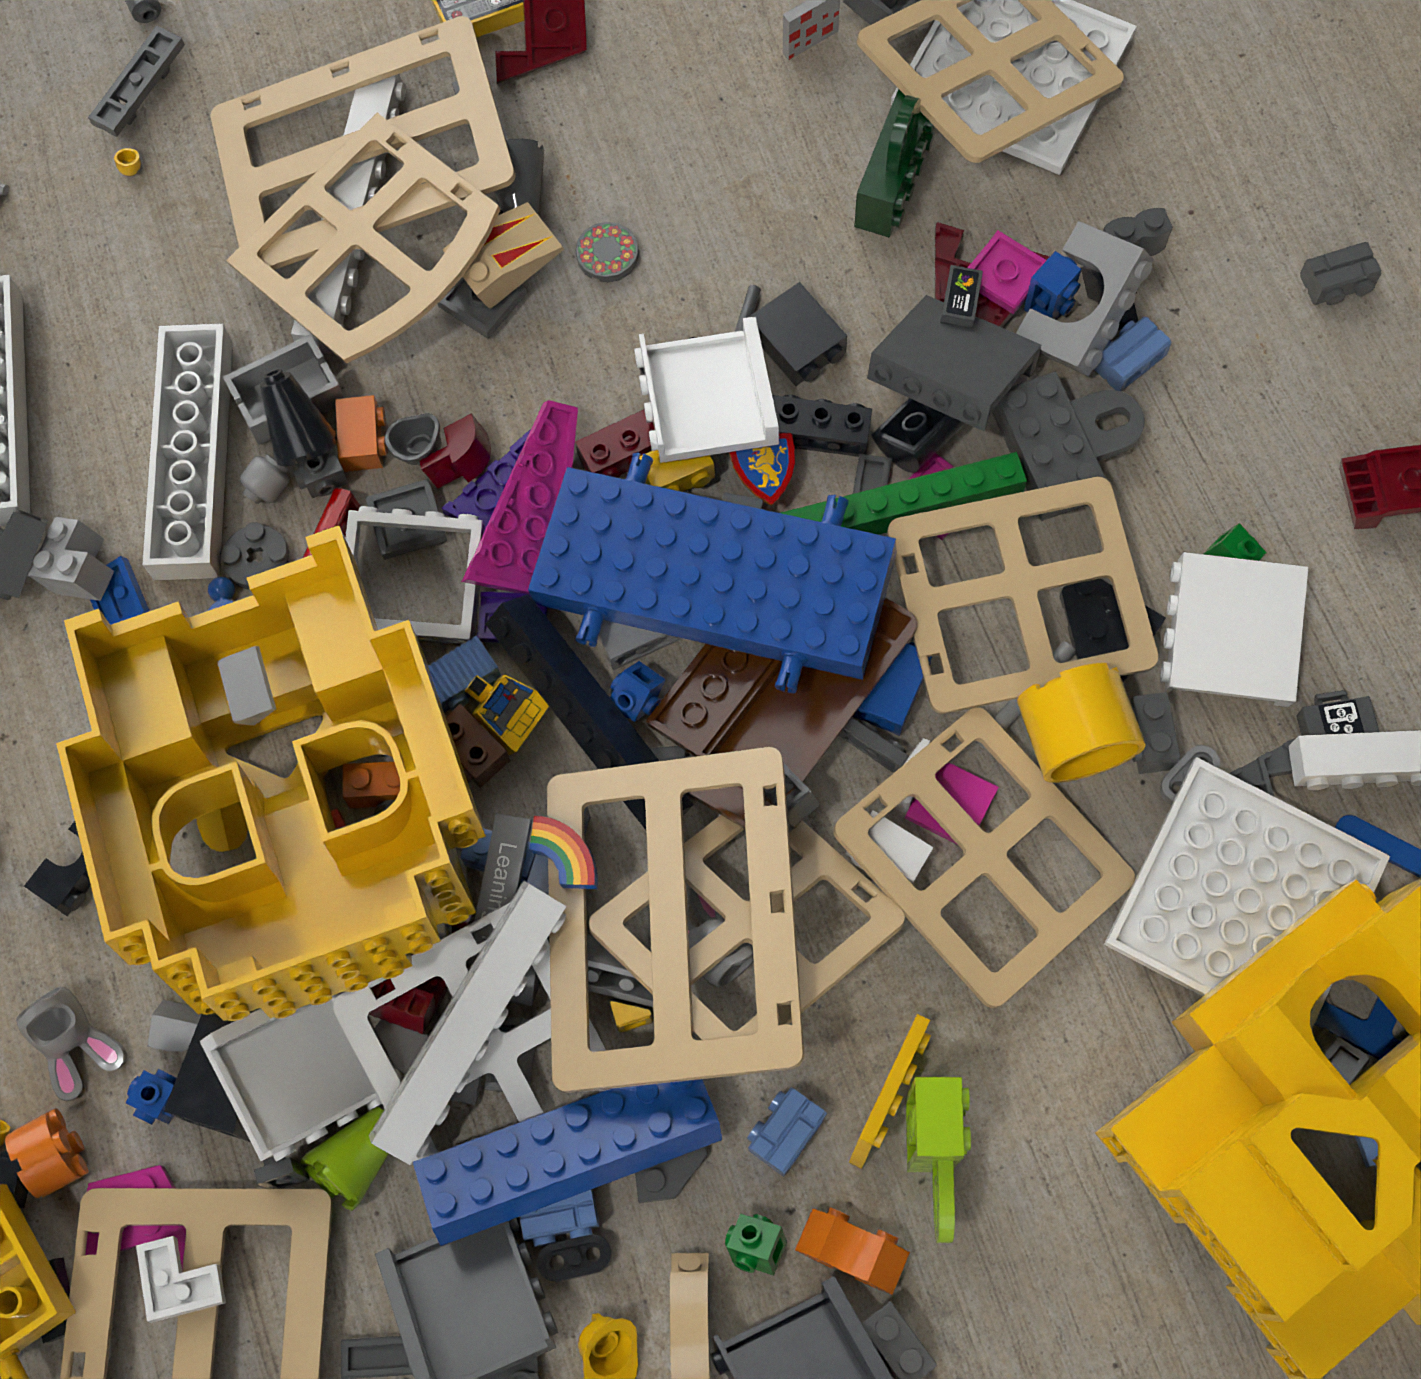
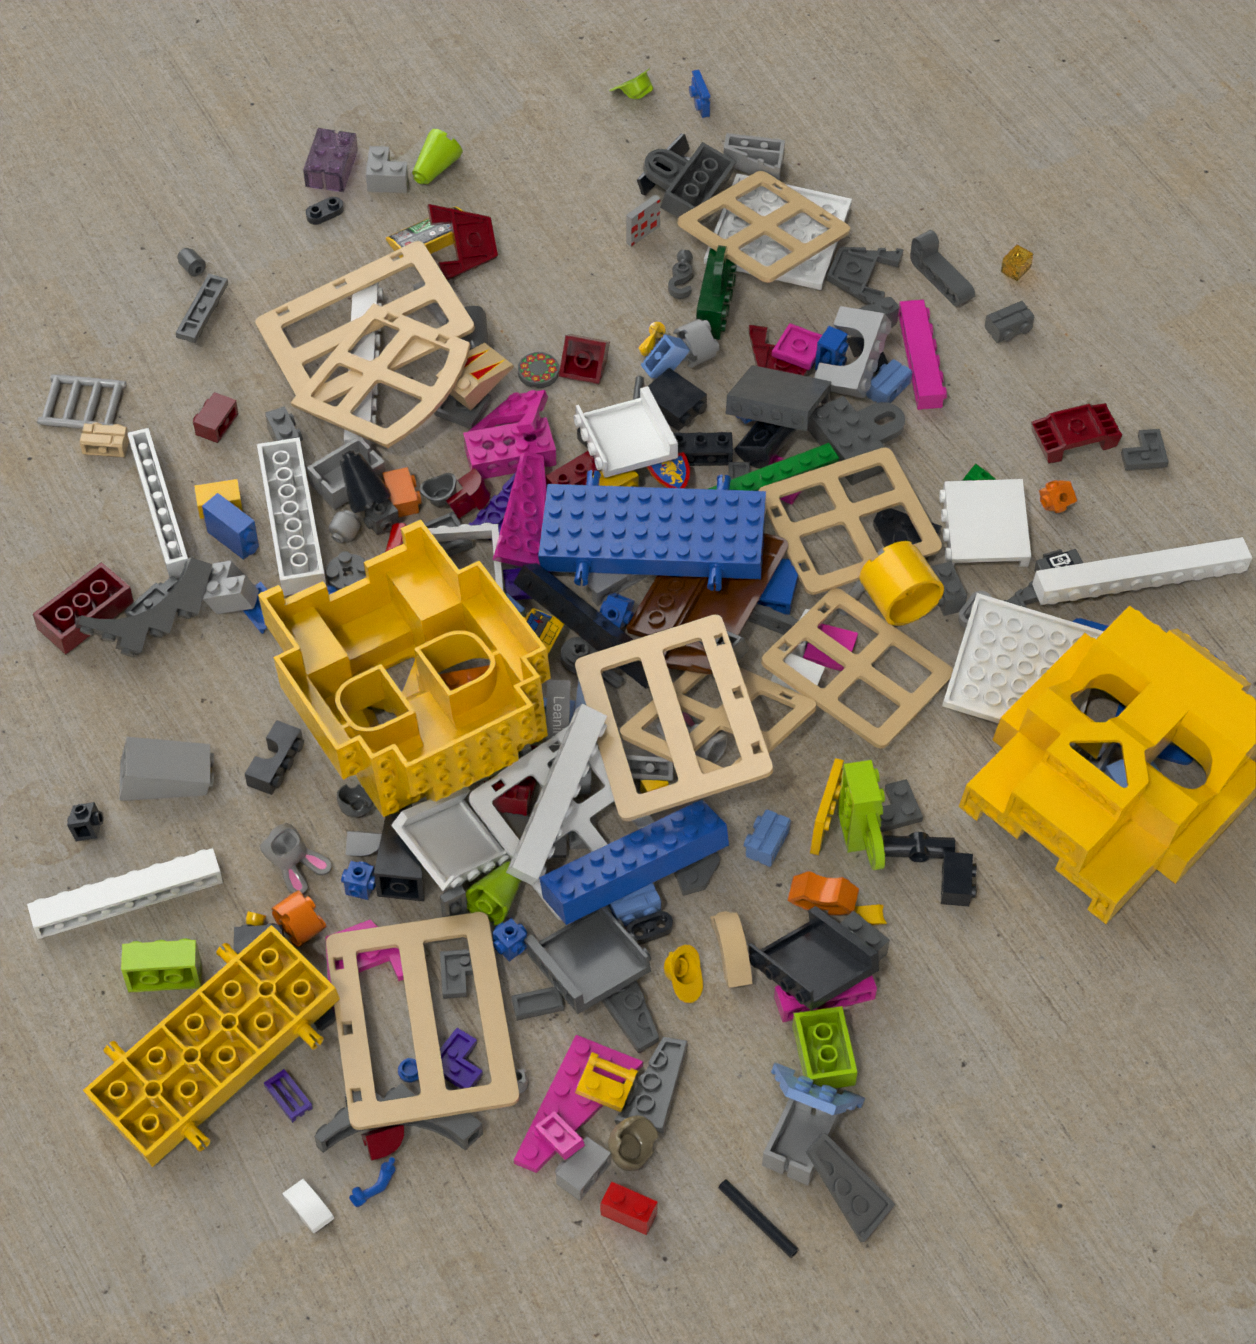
camera: 15 degrees left, 15 degrees down
yellow hinge [114,148,141,176] -> none
white plate [136,1236,226,1323] -> none
light grey slope [218,646,276,726] -> none
tile [529,816,598,889] -> none
green brick [725,1213,787,1276] -> none
tile [940,265,983,328] -> none
none -> brick [193,392,239,443]
none -> yellow brick [194,479,243,519]
none -> blue brick [202,493,259,560]
none -> dark grey brick [265,406,303,442]
none -> dark grey plate [440,949,473,999]
none -> dark pink brick [463,417,556,479]
none -> dark pink wing [468,390,548,433]
none -> blue brick [493,918,528,962]
none -> dark red slope [559,334,610,384]
none -> dark grey piece [560,637,624,688]
none -> yellow piece [638,322,666,356]
none -> medium blue brick [641,335,690,379]
none -> dark grey piece [668,250,693,299]
none -> light grey brick [673,319,720,367]
none -> dark grey wing [827,247,904,305]
none -> yellow piece [848,904,887,925]
none -> dark grey plate [880,779,923,833]
none -> black piece [883,832,956,863]
none -> dark pink brick [898,300,947,410]
none -> dark grey beam [910,230,975,307]
none -> black brick [941,851,977,907]
none -> clear yellow brick [1001,244,1034,281]
none -> orange brick [1039,480,1077,513]

